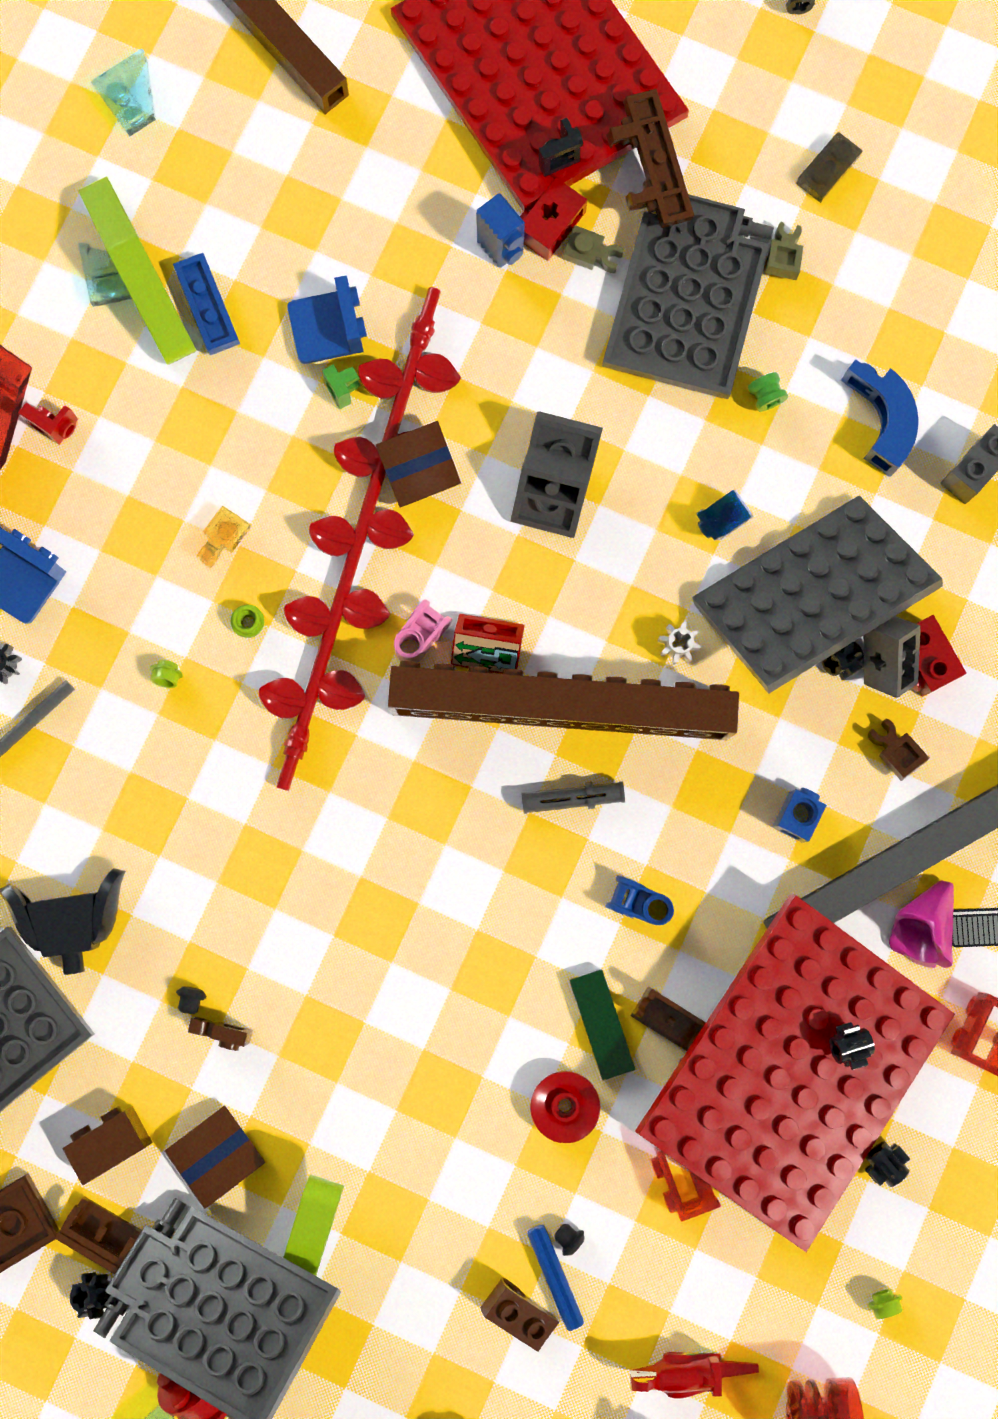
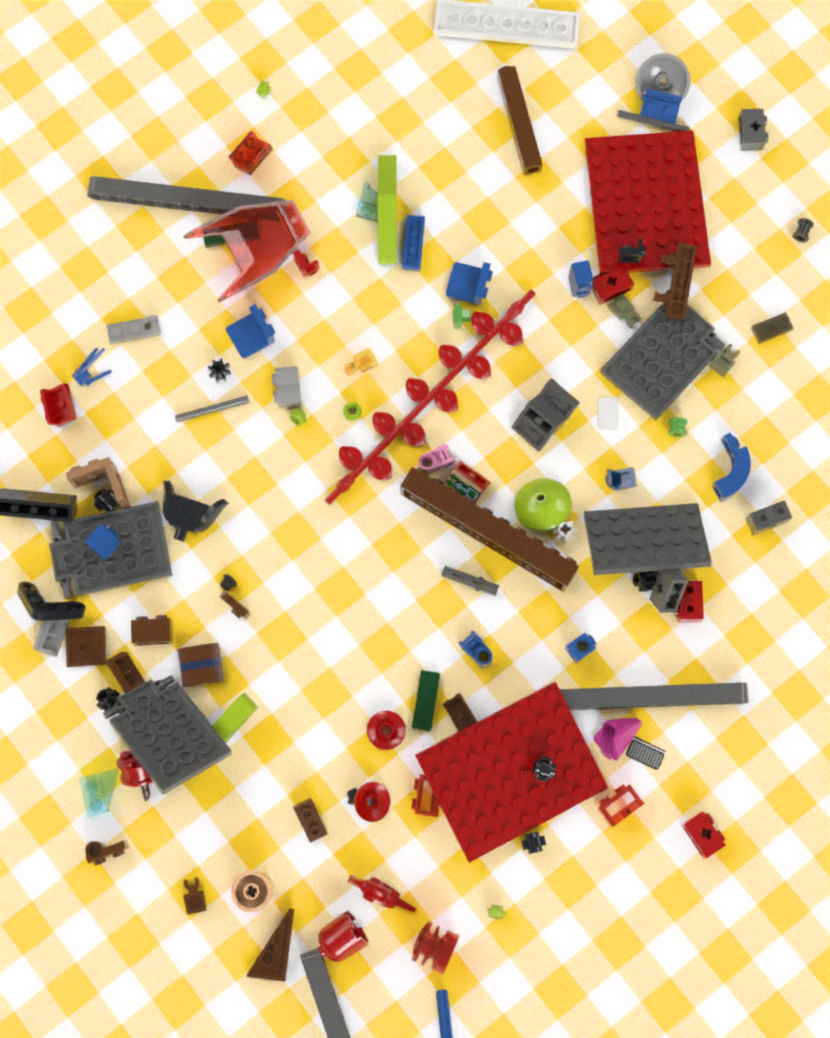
camera: 30 degrees right, 5 degrees down
clear light blue wing [91,48,156,137] -> none
reddish brown slope [375,421,461,508] -> none
blue axle [528,1225,584,1331] -> none
reddish brown plate [868,718,930,782] -> none
none -> light grey brick [272,366,301,408]
none -> red dish [354,782,390,822]
none -> lime dish [514,478,572,532]
none -> white sticker [598,397,619,430]

